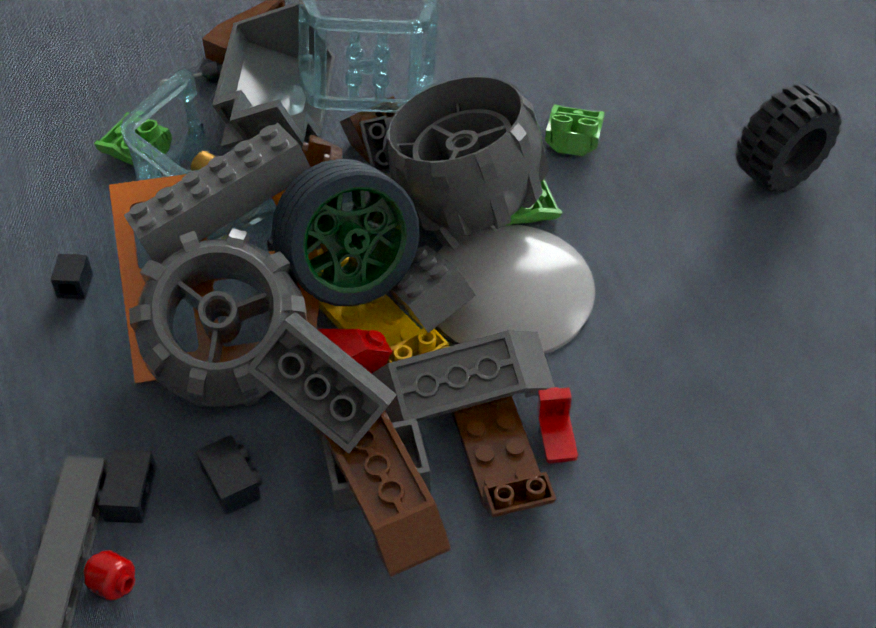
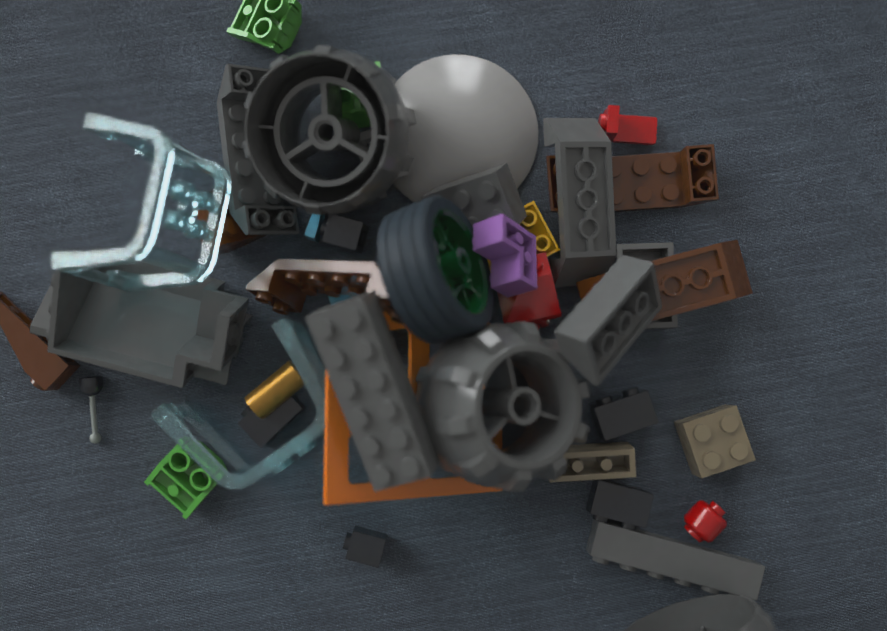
camera: 85 degrees left, 35 degrees up
none -> medium lavender brick [472,213,537,297]
none -> dark tan brick [549,442,636,482]
none -> dark tan brick [674,404,756,478]

